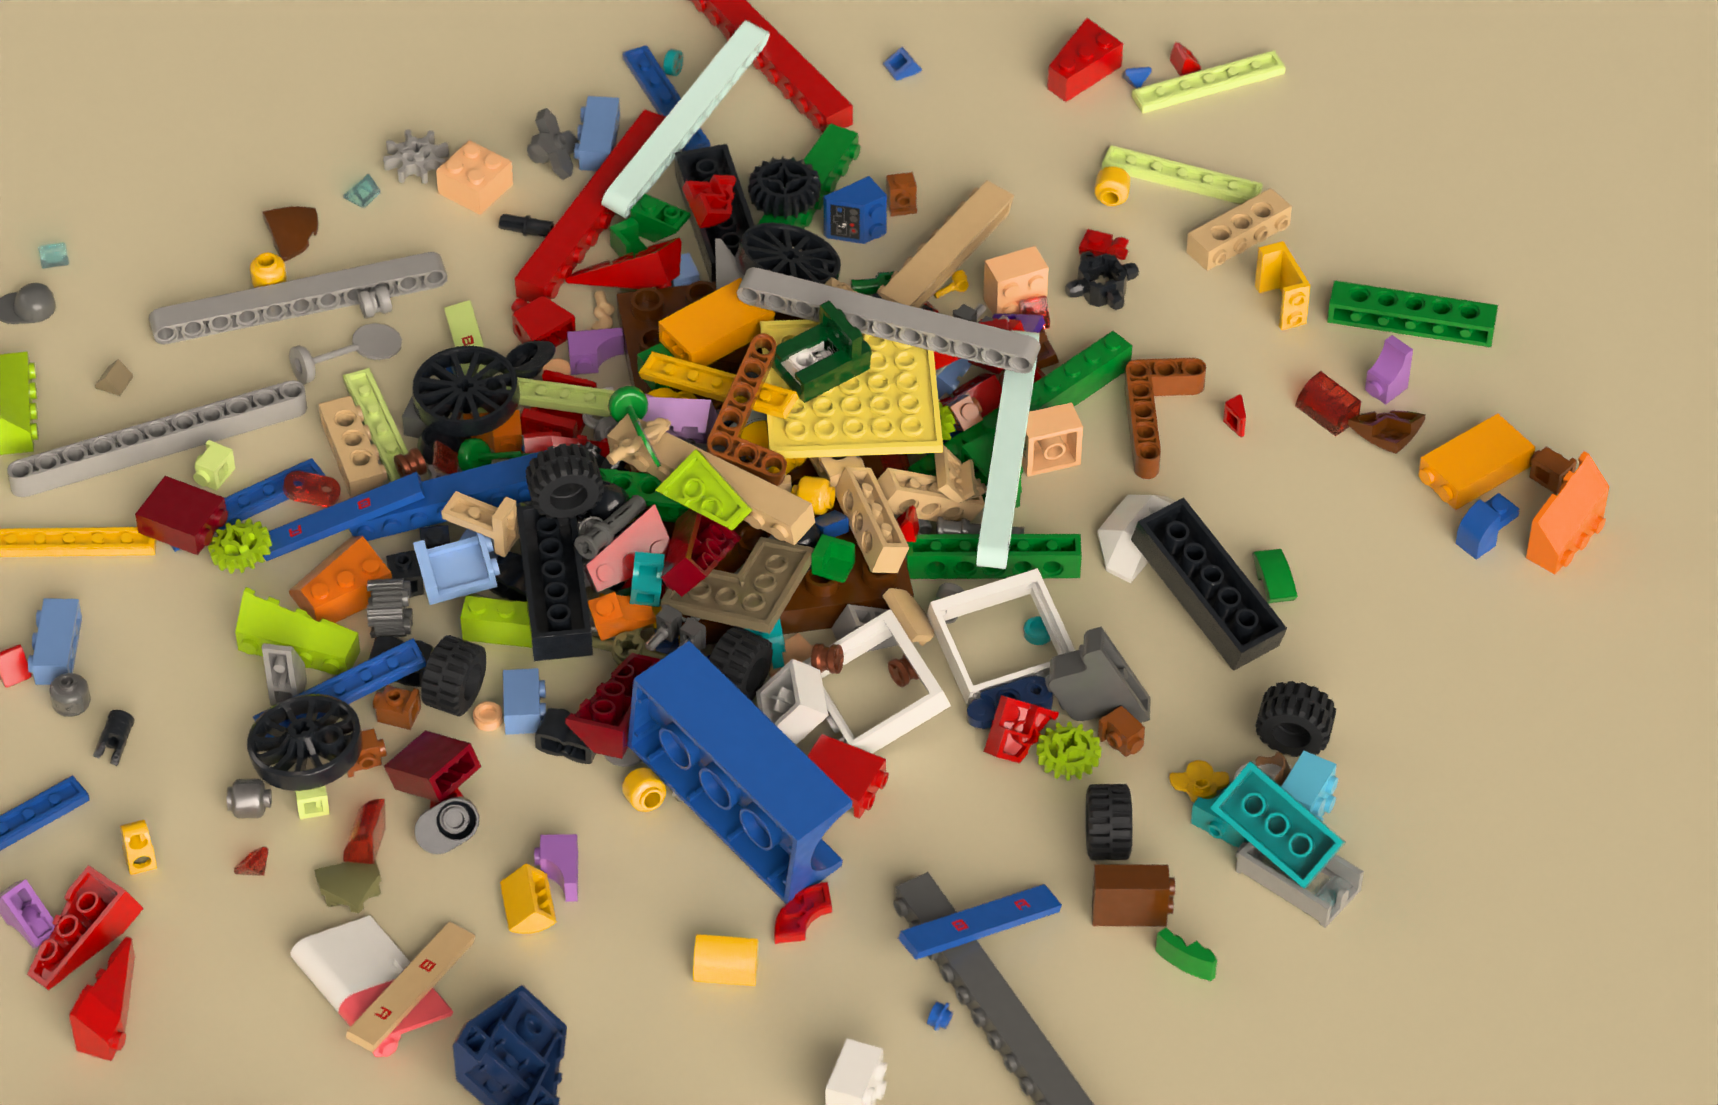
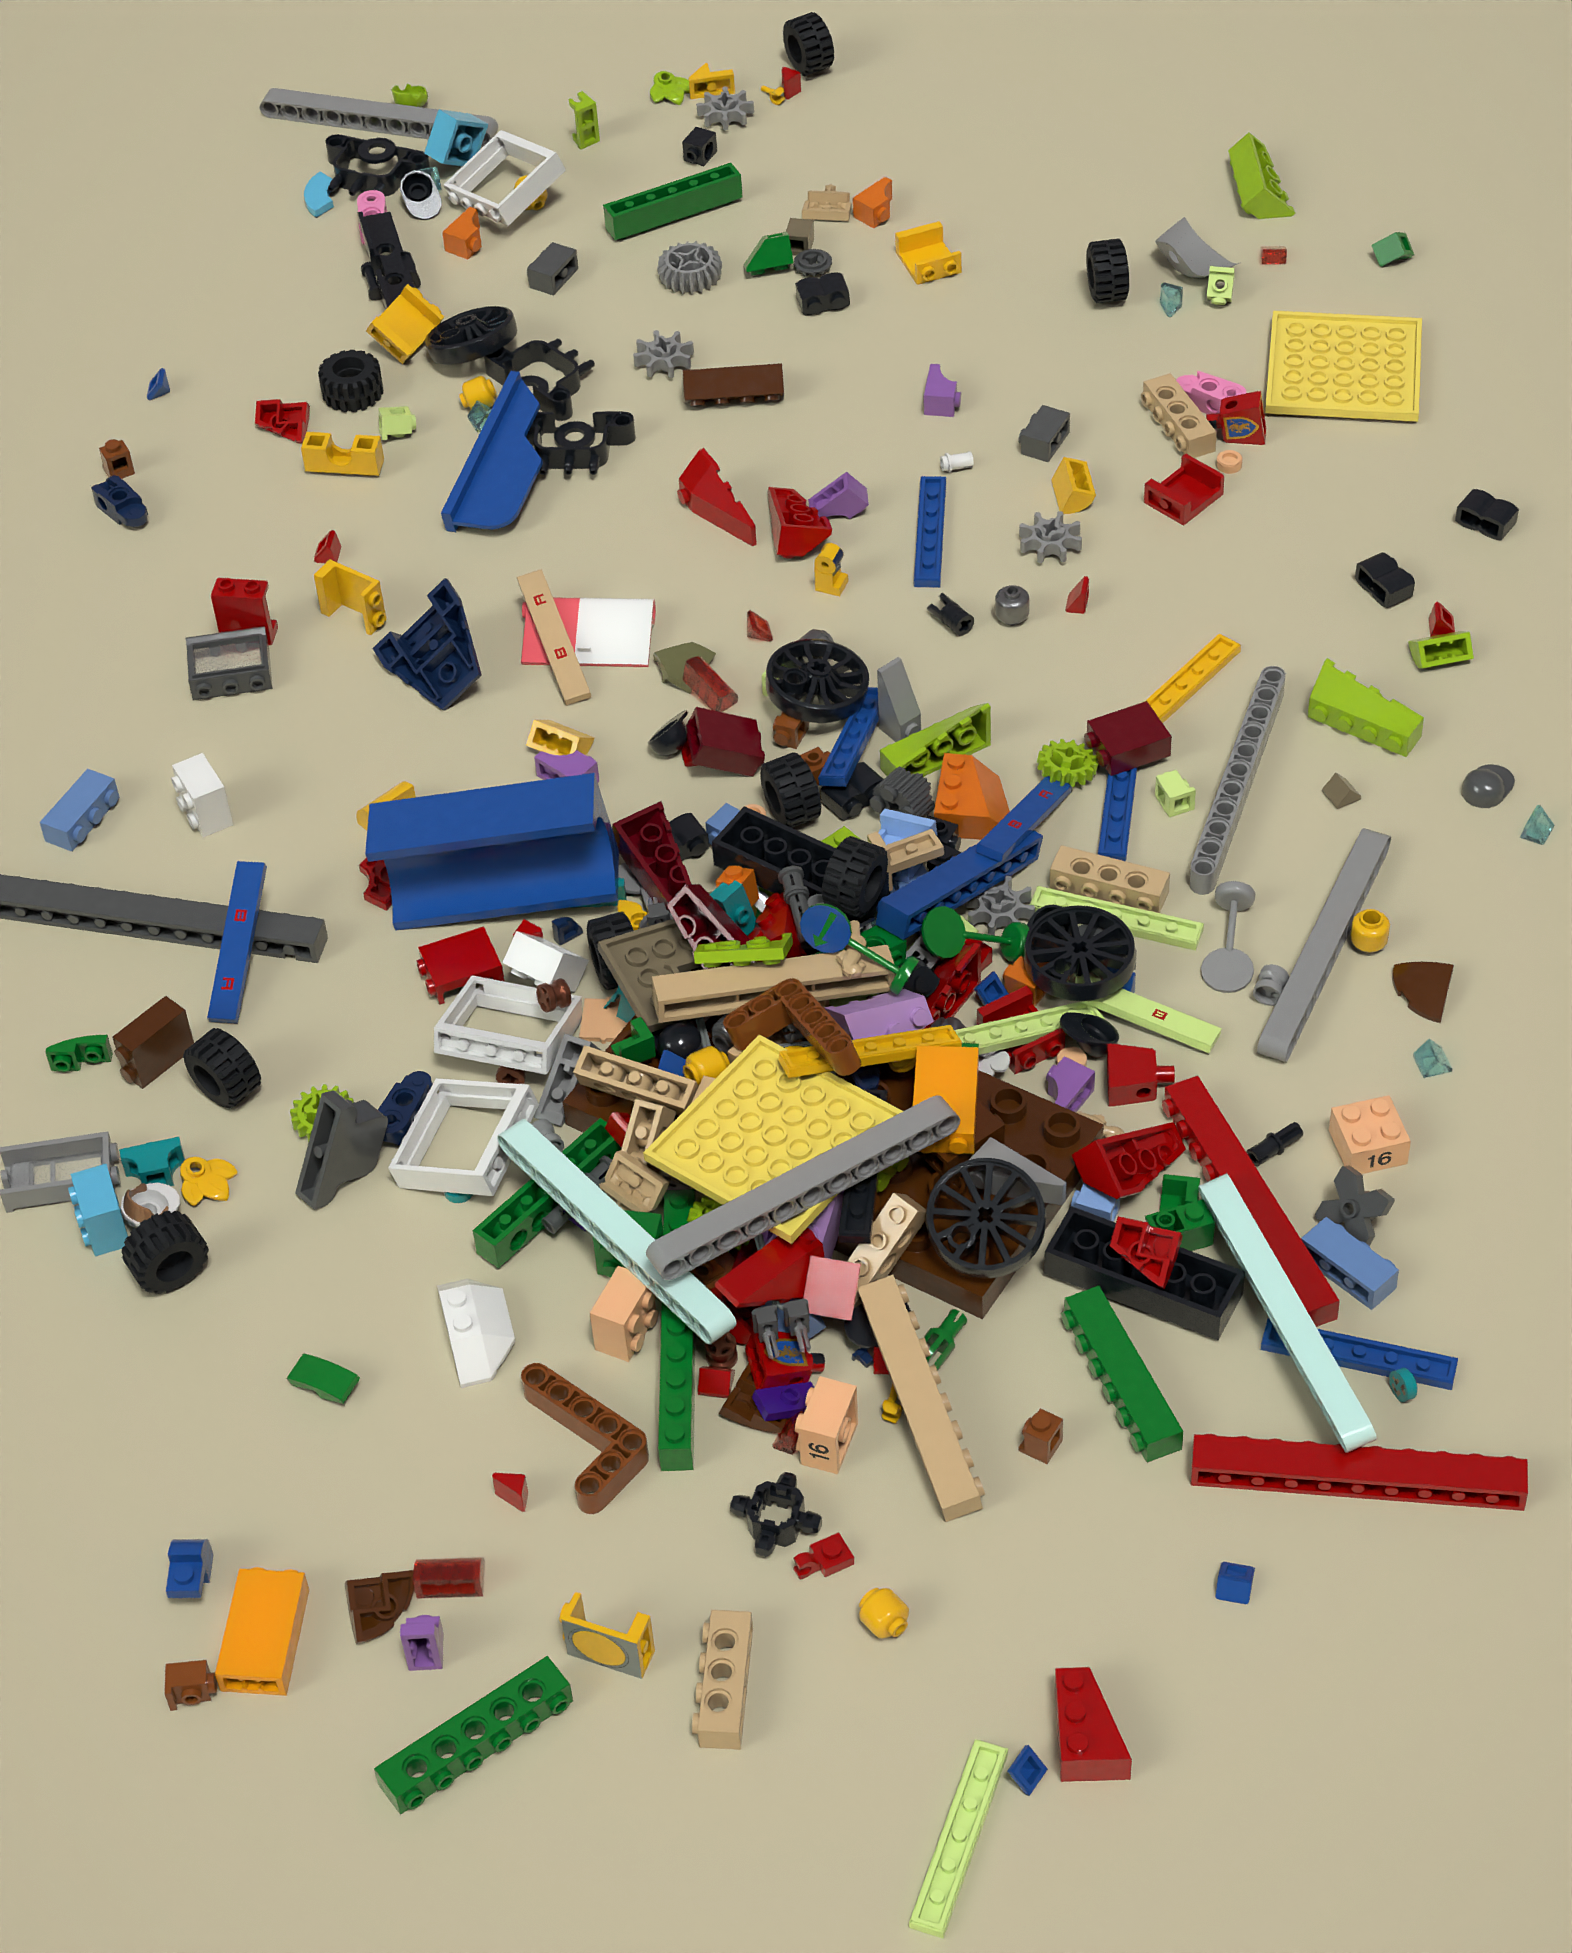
camera: 135 degrees right, 0 degrees up
medium blue brick [28,598,82,685] -> none
clear red plate [283,471,341,507] -> none
light grey gear [383,129,449,184] -> none
copper wheel [394,447,427,478] -> none
clear red slope [433,441,458,475] -> none
black gear [748,156,821,219] -> none
dark green brick [772,301,872,403] -> none
blue slope [823,176,887,244] -> none
tan slope [882,588,934,646] -> none
blue plate [927,1001,953,1031] -> none
red slope [983,695,1059,763] -> none
dark orange brick [1098,705,1145,757] -> none
yellowish green tile [1102,145,1263,204] -> none
black brick [1131,497,1287,671] -> none
red slope [1170,42,1201,76] -> none
teal brick [1210,761,1346,889] -> none
orange wedge [1526,451,1609,575] -> none

